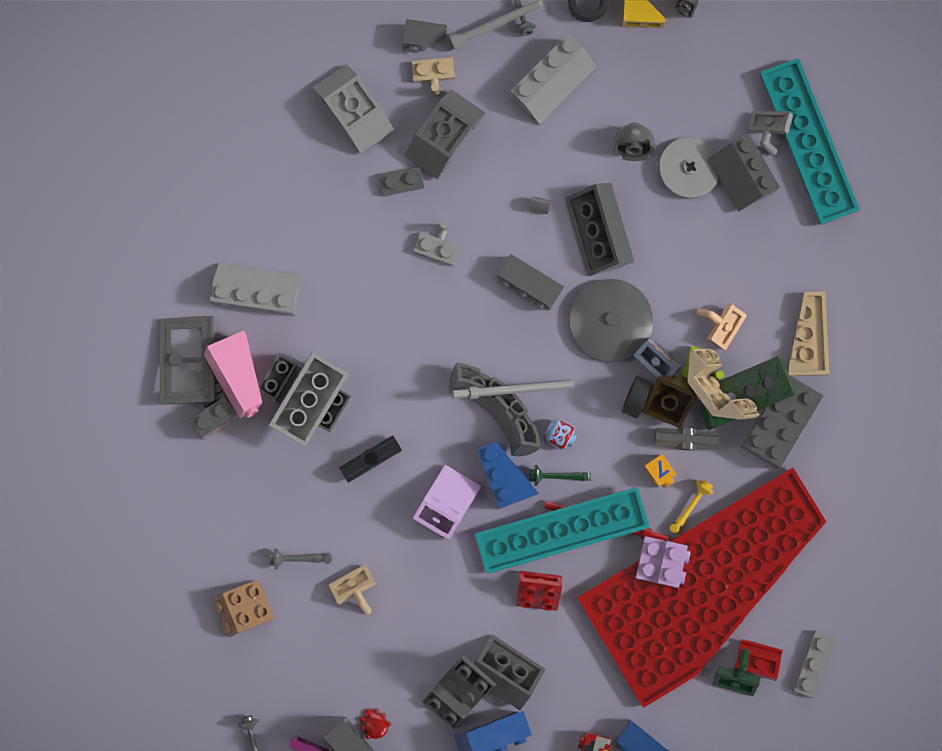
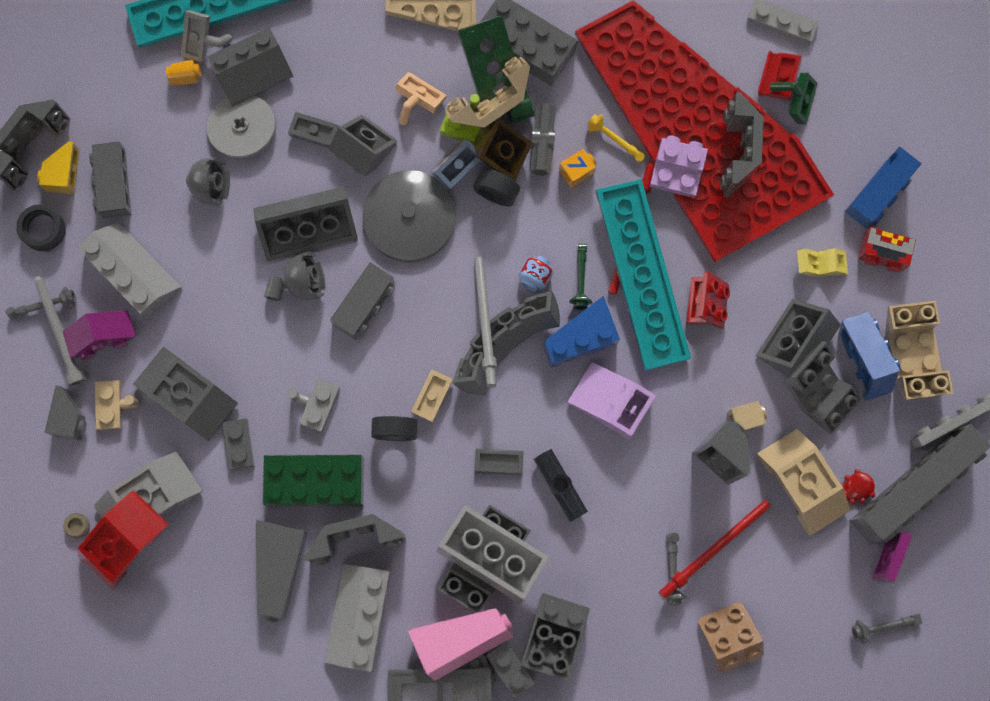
camera: 90 degrees left, 5 degrees down
tan plate [329,564,376,615] -> none
none -> magenta brick [63,310,136,360]
none -> dark tan tile [63,513,90,538]
none -> red slope [77,490,169,590]
none -> dark grey brick [89,141,132,218]
none -> light orange brick [166,60,202,87]
none -> dark grey slope [255,520,307,623]
none -> dark green brick [263,455,364,507]
none -> dark grey cylinder [282,251,326,300]
none -> dark grey plate [288,112,339,148]
none -> dark grey slope [305,514,406,566]
none -> dark grey slope [329,115,398,176]
none -> black tyre [371,416,417,441]
none -> tan plate [411,369,453,423]
none -> dark grey tile [475,448,524,475]
none -> dark grey slope [521,593,590,682]
none -> red bar [658,500,771,600]
none -> dark grey slope [692,419,750,485]
none -> dark grey slope [720,93,763,198]
none -> tan brick [727,401,767,432]
none -> tan slope [757,429,850,536]
none -> light yellow slope [797,248,848,276]

